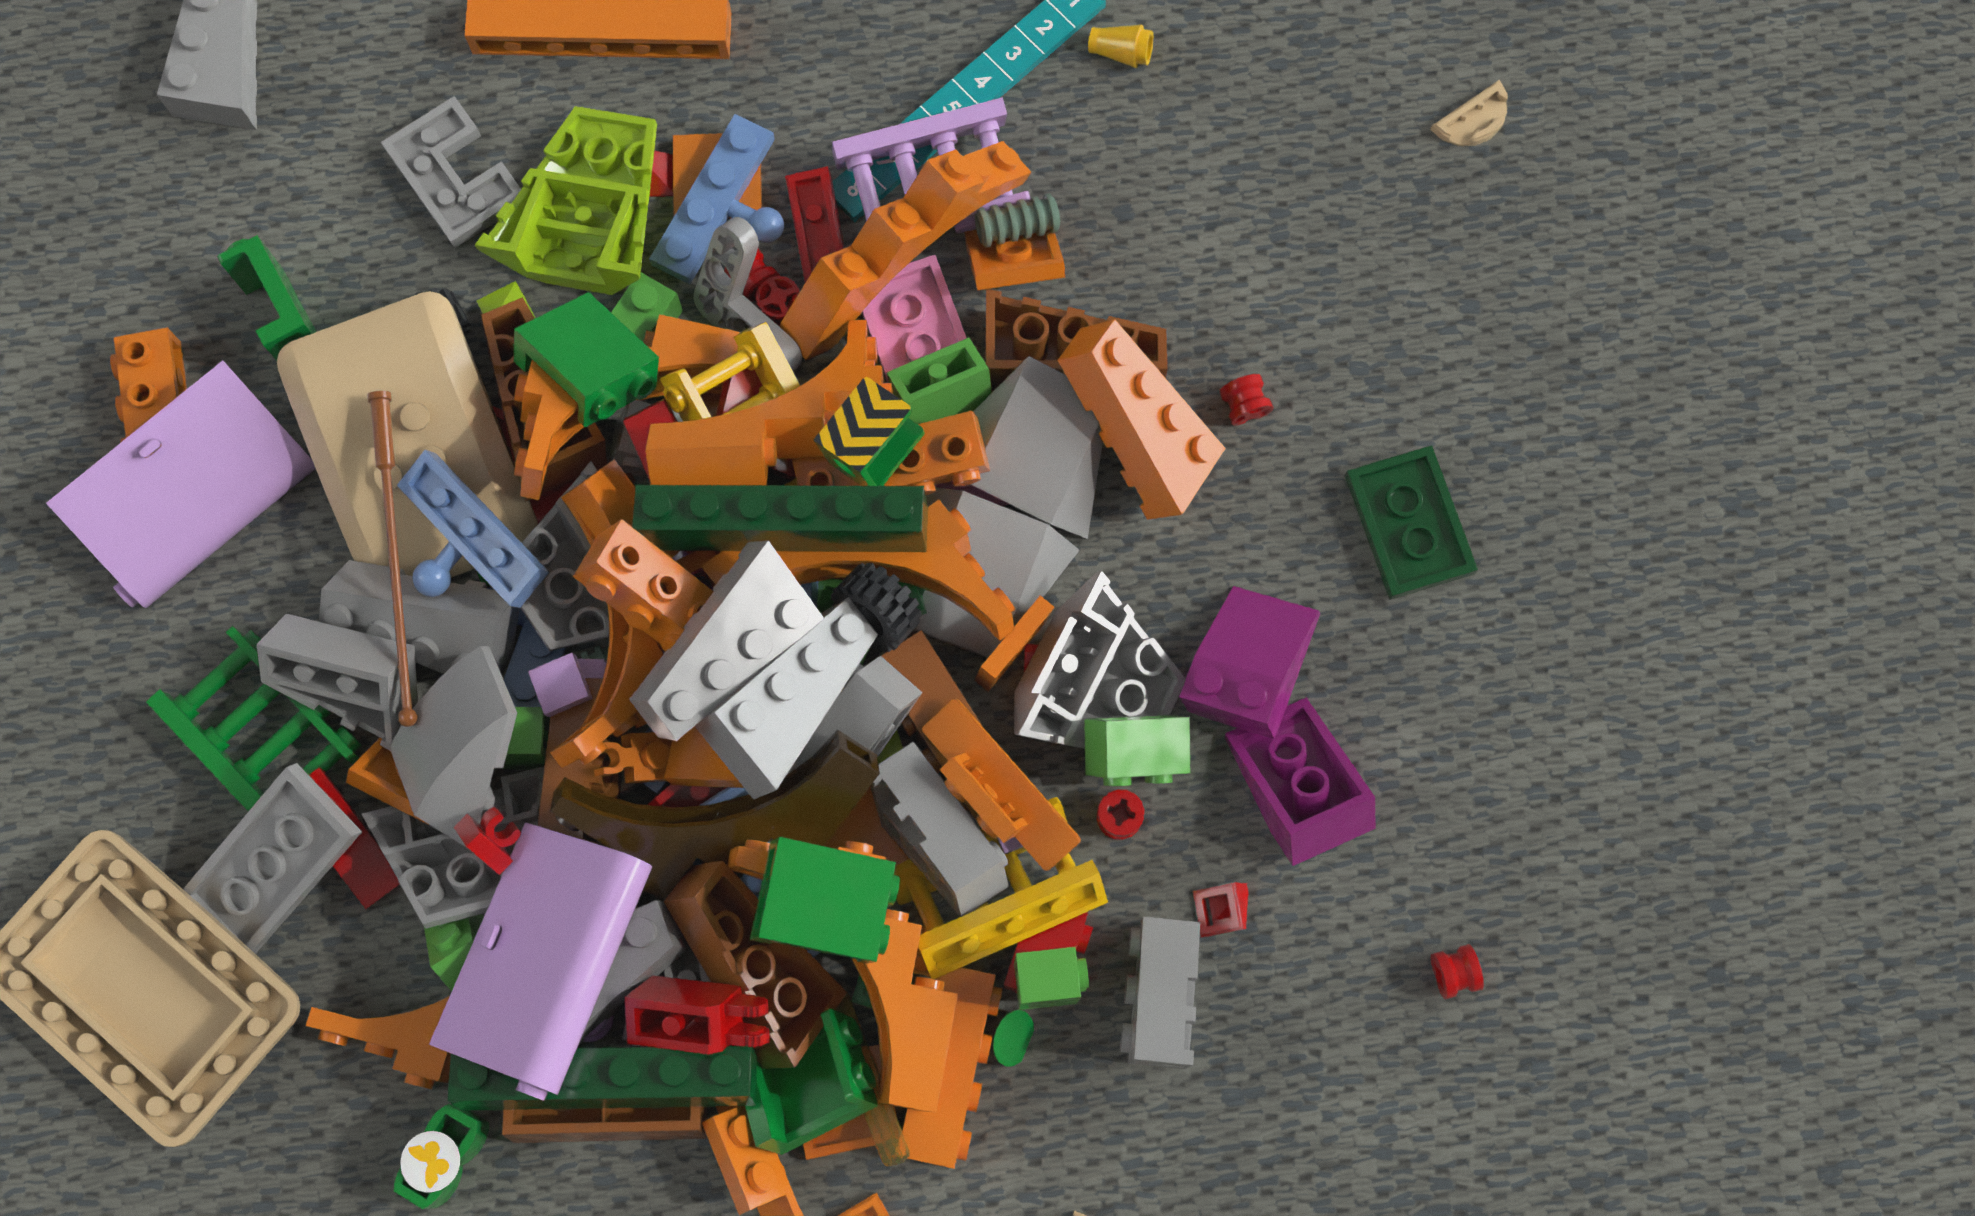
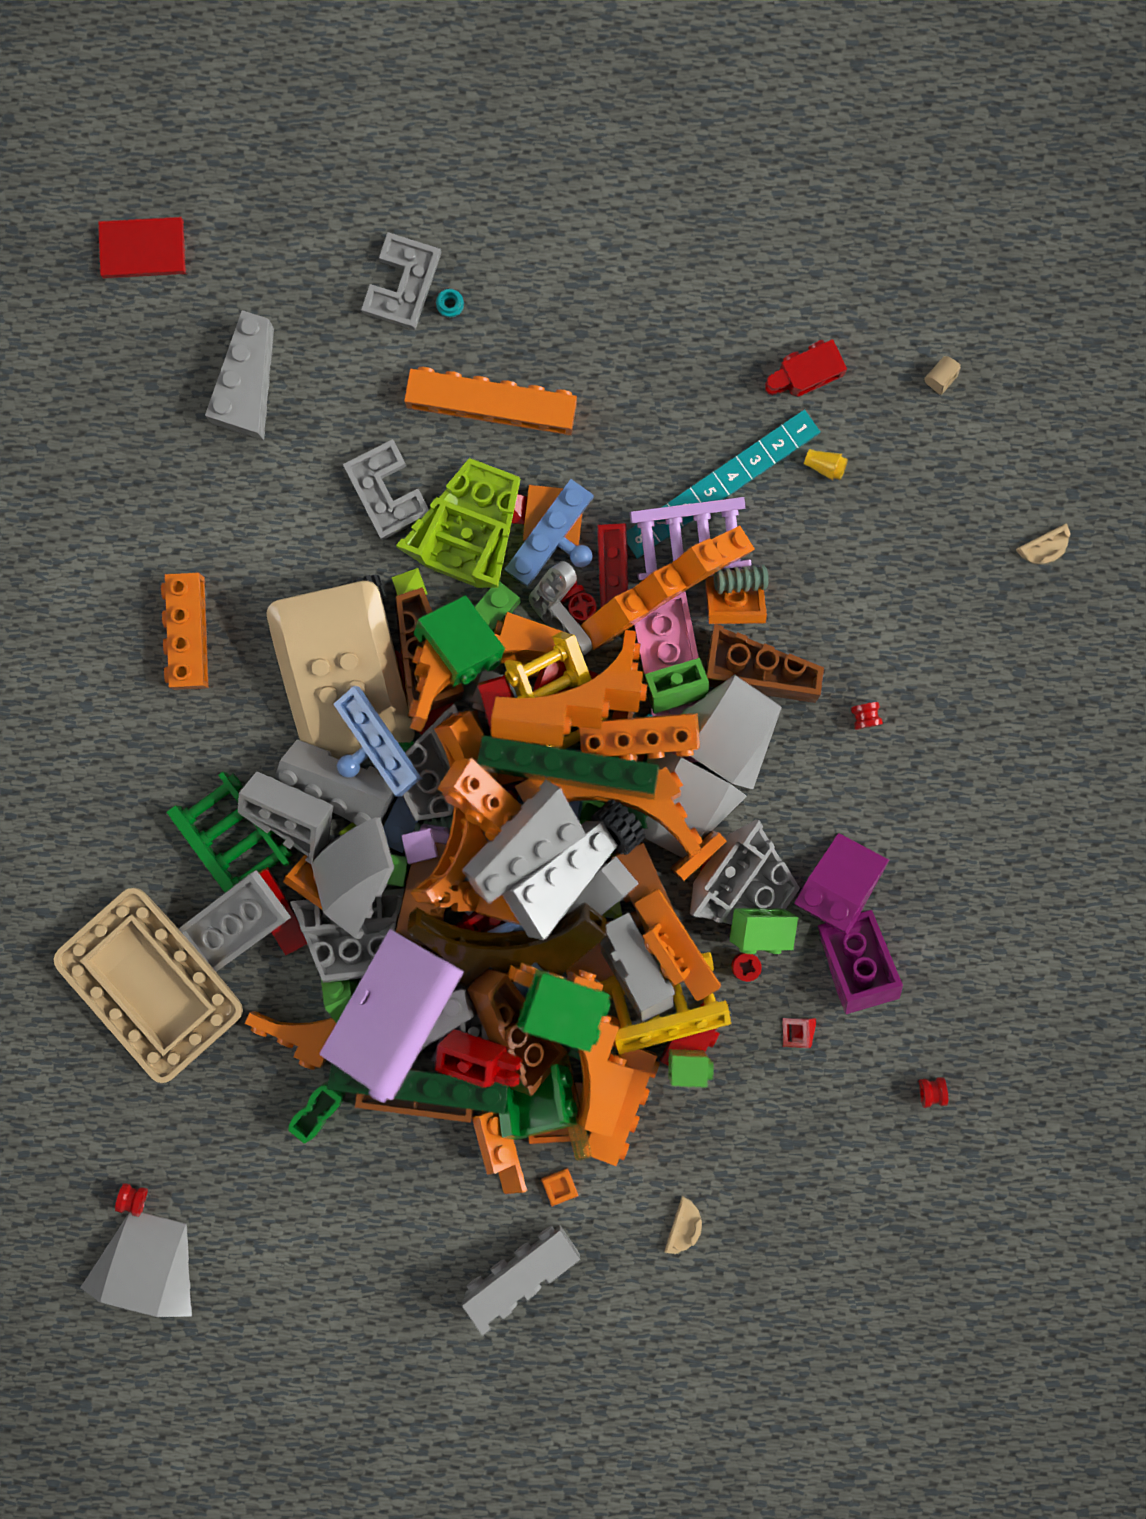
camera: 10 degrees right, 10 degrees up
lavender door [46,360,316,608] -> none
green panel [217,235,316,361] -> none
dark orange piece [367,391,418,727] -> none
white sticker [400,1131,460,1192] -> none
red tile [453,807,521,875] -> none
piece [814,377,925,486] -> none
green sticker [993,1010,1034,1067] -> none
orange wedge [1057,319,1226,520] -> none
light grey wedge [1120,916,1200,1069] -> none
dark green plate [1344,445,1478,600] -> none

